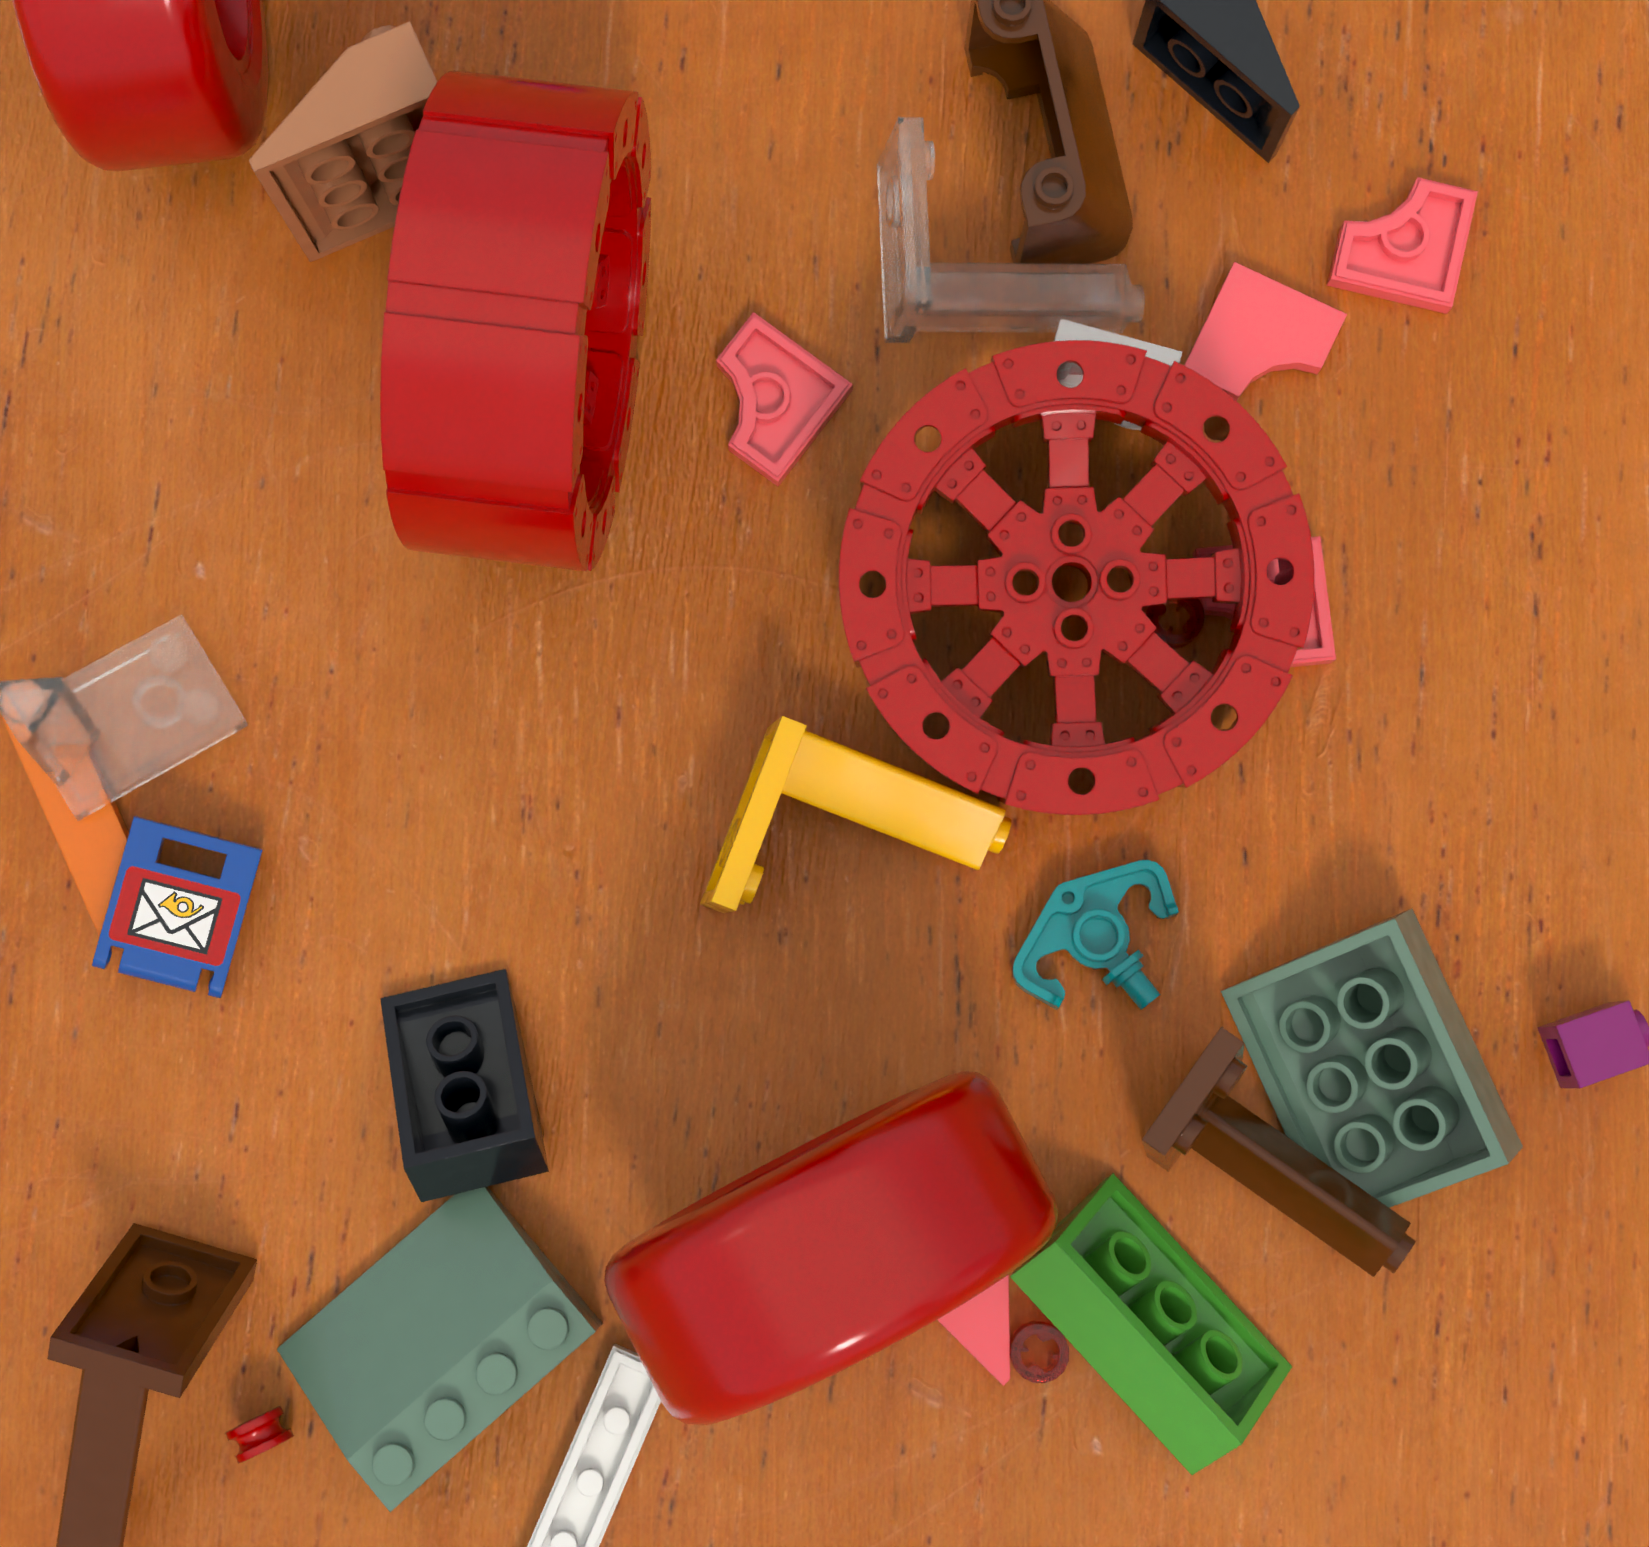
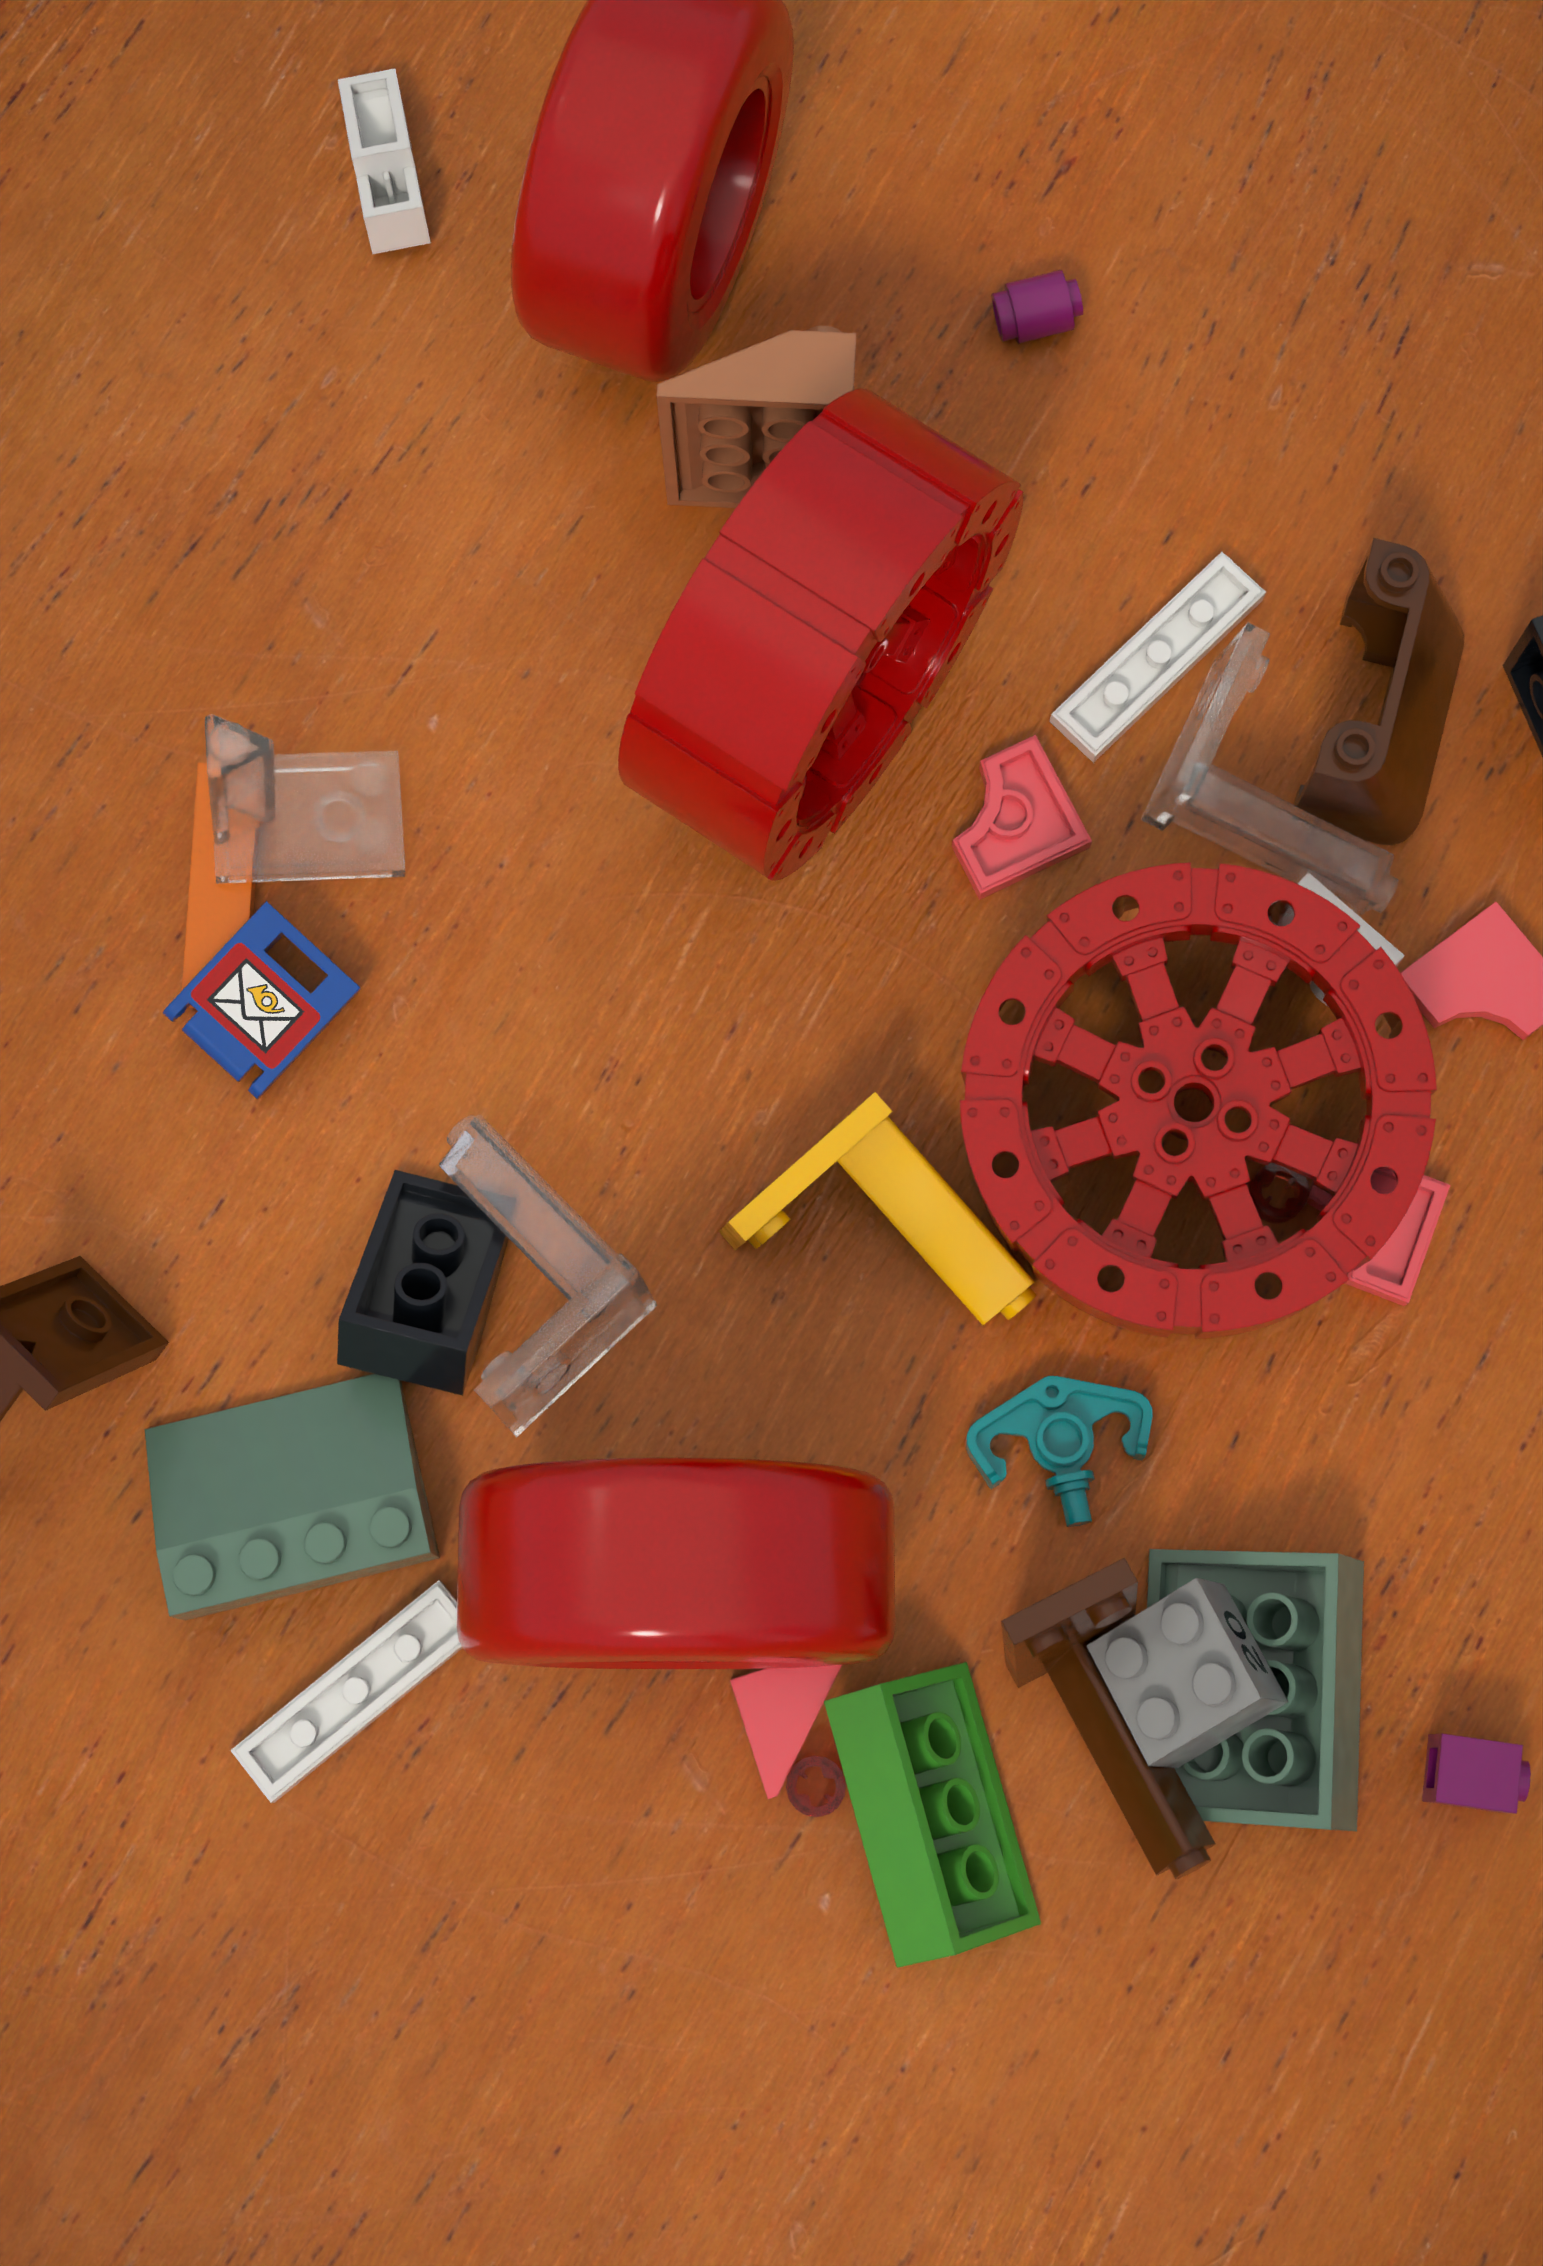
camera: 30 degrees right, 5 degrees down
red bush [225,1406,294,1464] -> none
none -> clear piece [439,1114,657,1438]
none -> white tile [1049,552,1266,763]
none -> light grey brick [1087,1578,1288,1768]

